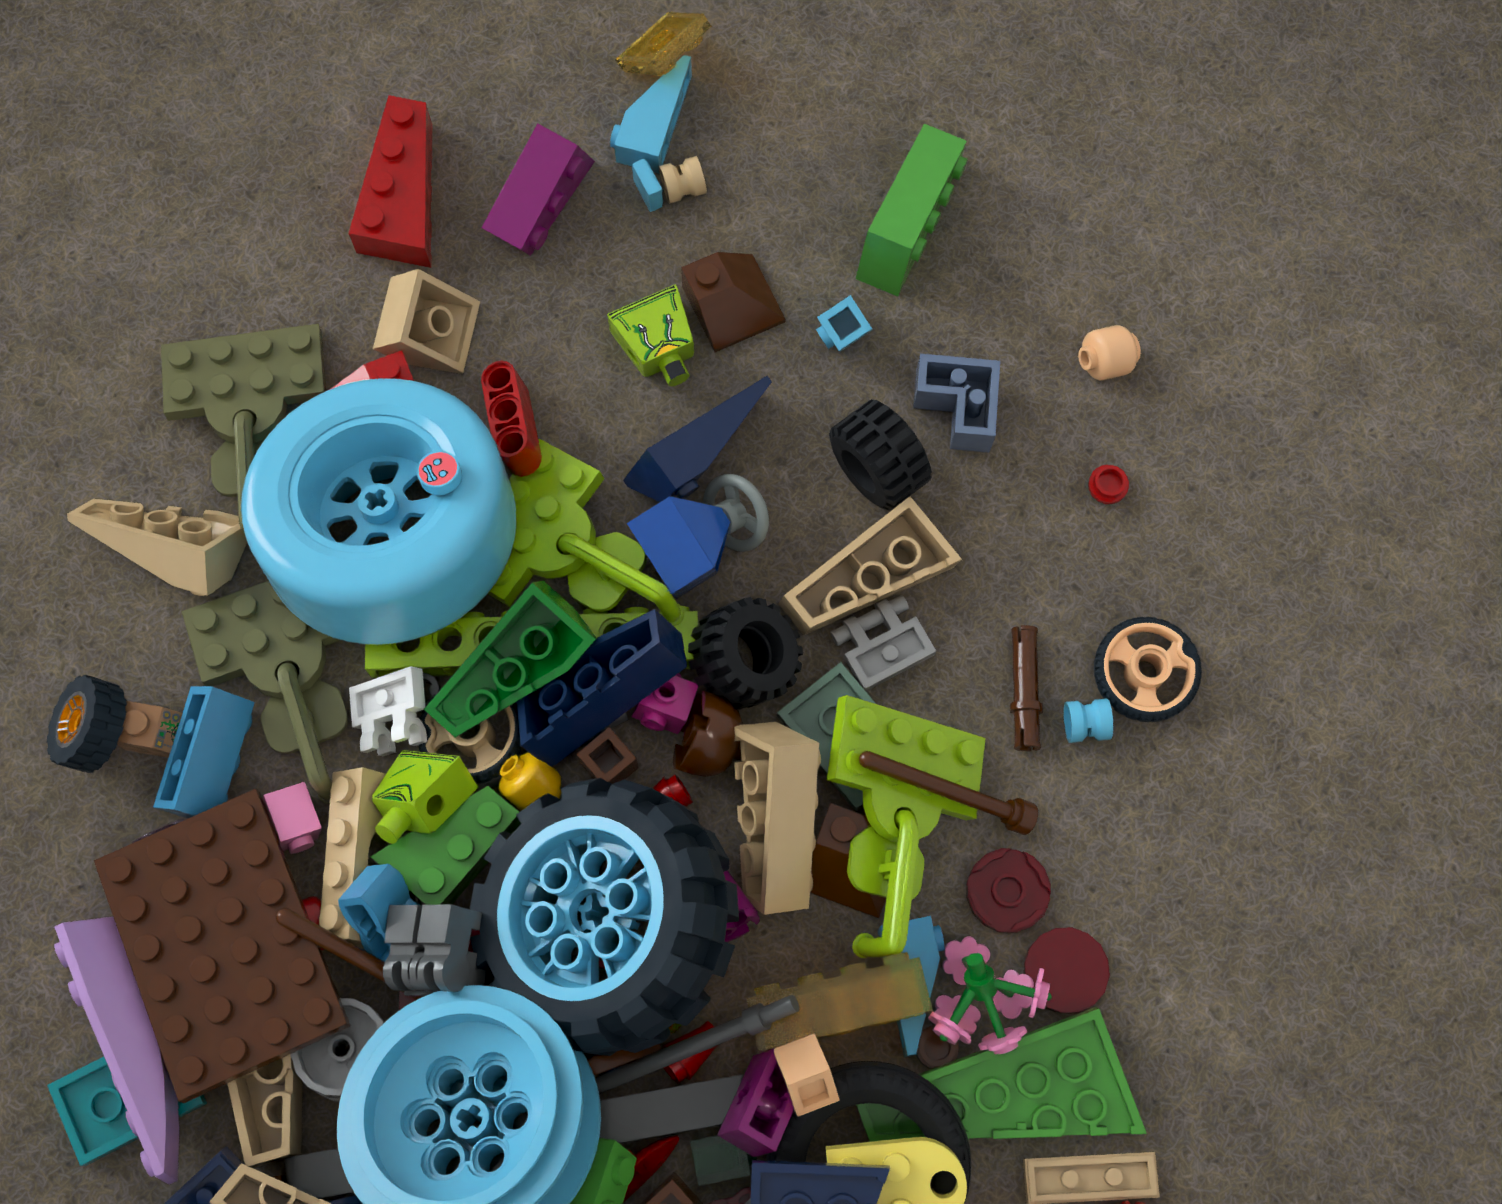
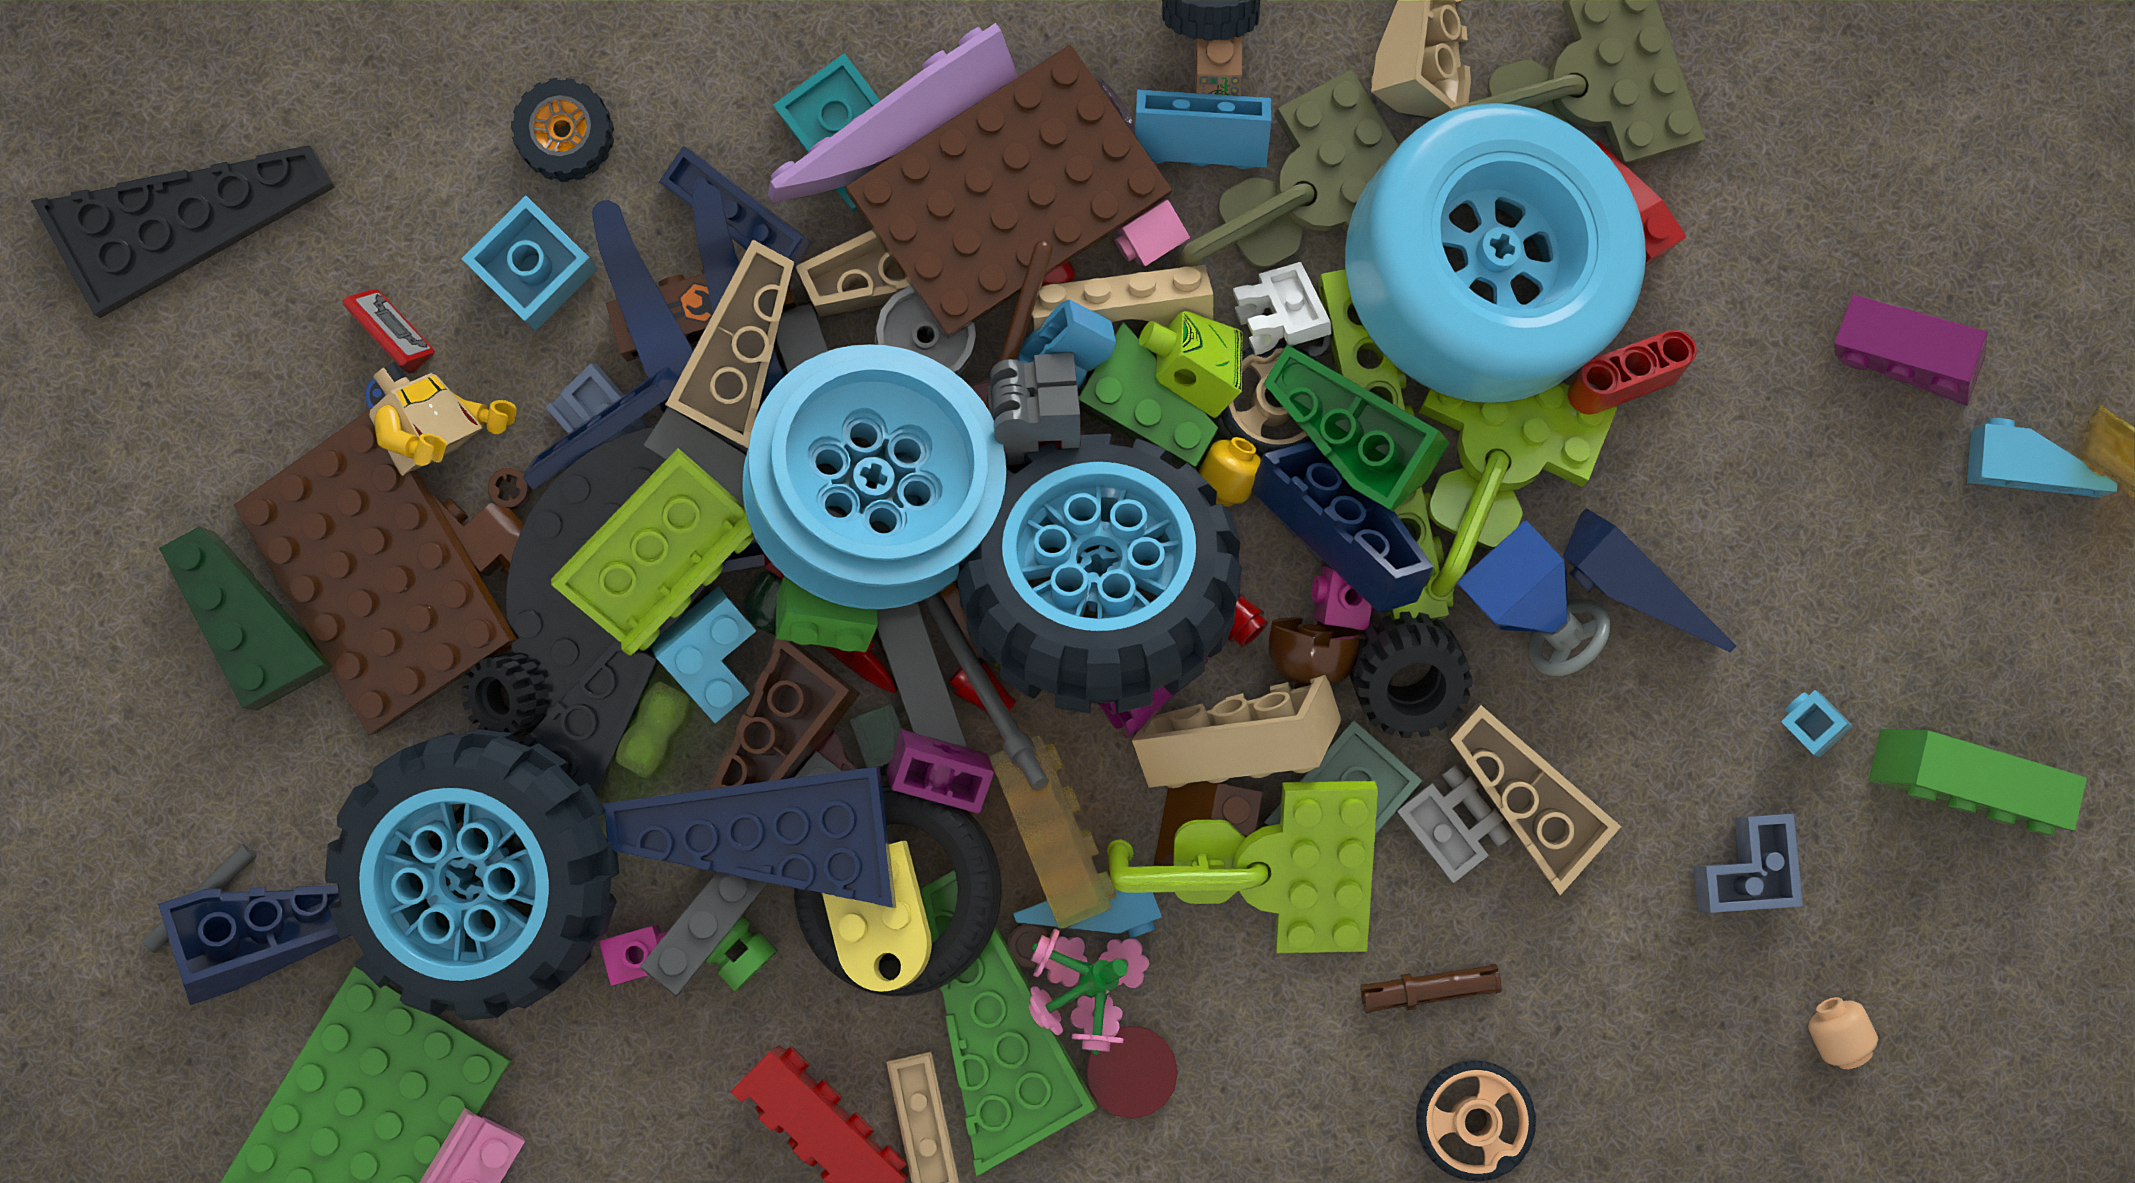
camera: 80 degrees right, 10 degrees up
red wedge [348,95,432,268] -> none
tan slope [373,269,480,374] -> none
tile [417,451,462,495] -> none
reddish brown brick [577,727,639,784] -> none
lime torso [607,284,694,387] -> none
medium azure tile [632,159,663,212] -> none
tan wheel [659,156,707,204] -> none
reddish brown slope [681,252,786,352] -> none
light nougat panel [774,1033,840,1117] -> none
black tyre [829,399,932,511] -> none
reddish brown piece [859,751,1038,835] -> none
dark red tile [966,848,1051,933] -> none
medium azure wheel [1063,698,1113,743] -> none
red plate [1088,465,1129,504] -> none

